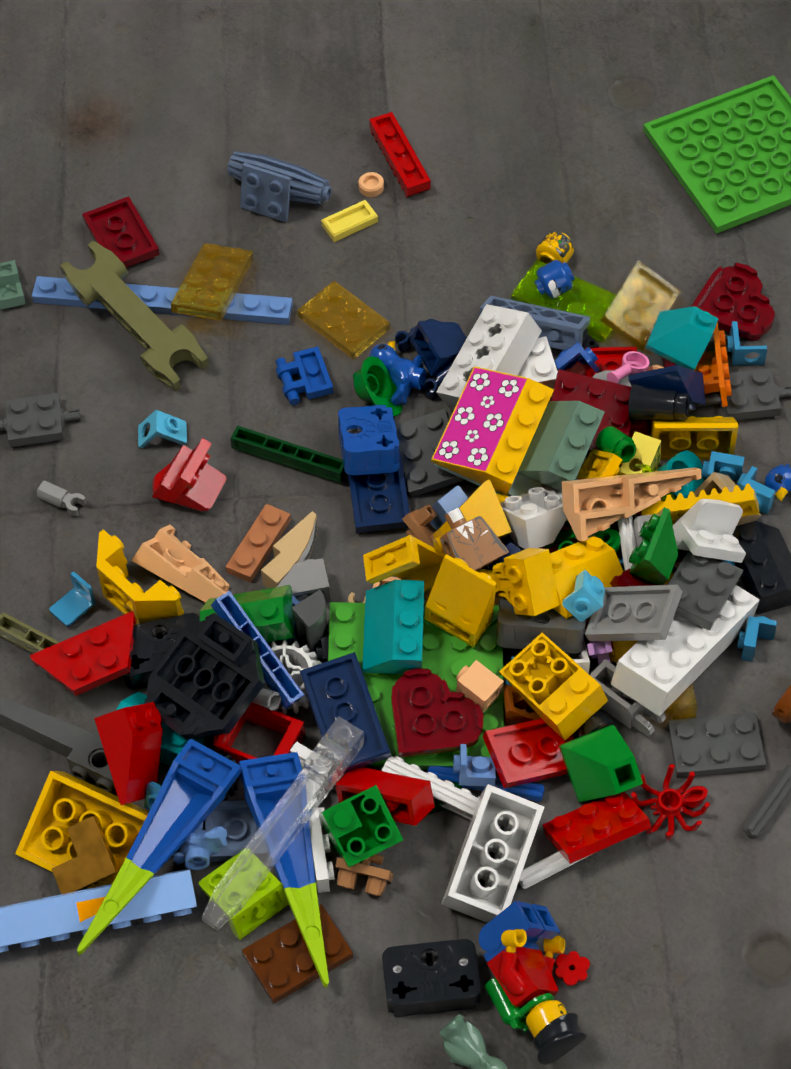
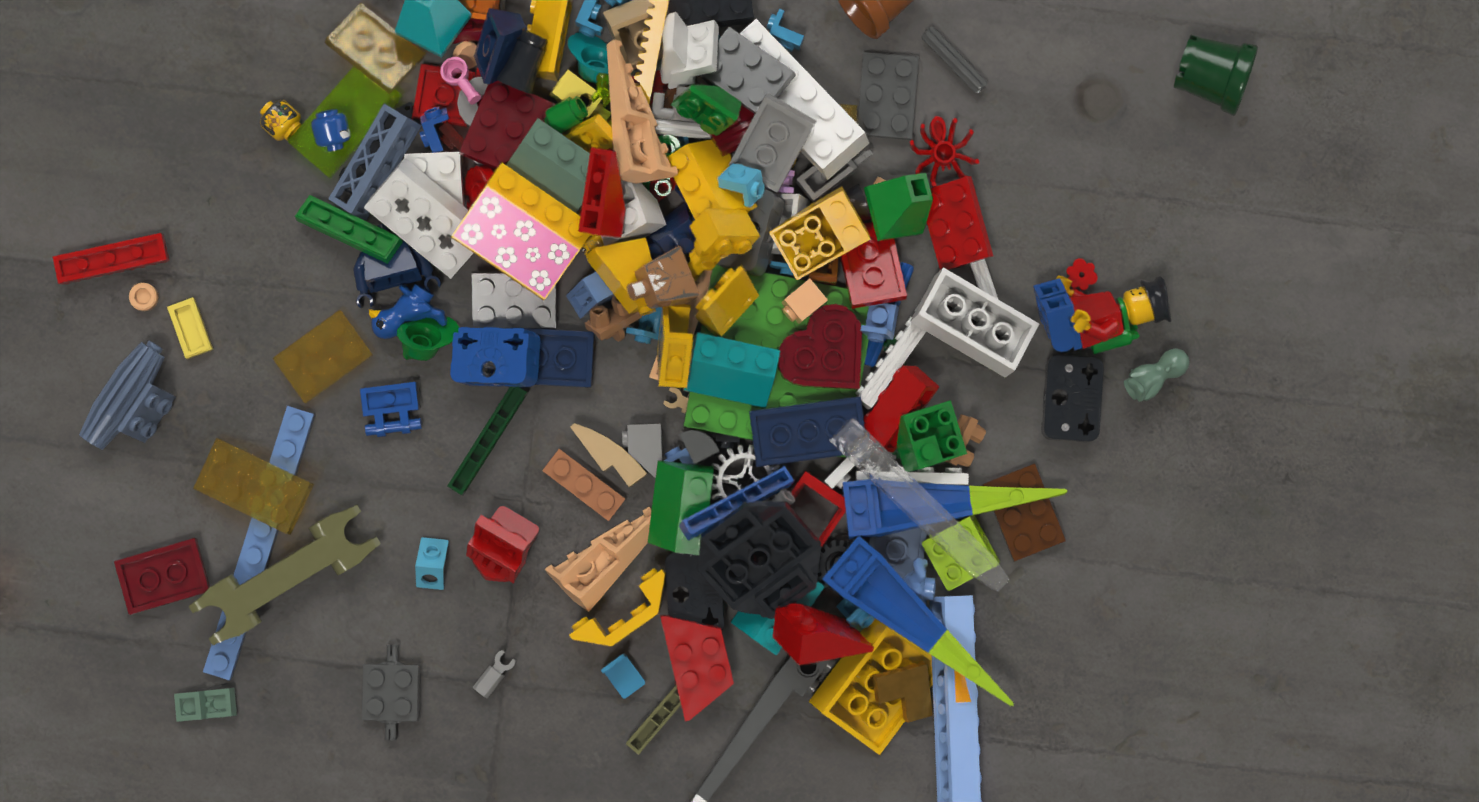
camera: 80 degrees left, 30 degrees up
none -> green tile [295,195,403,264]
none -> red slope [578,147,626,238]

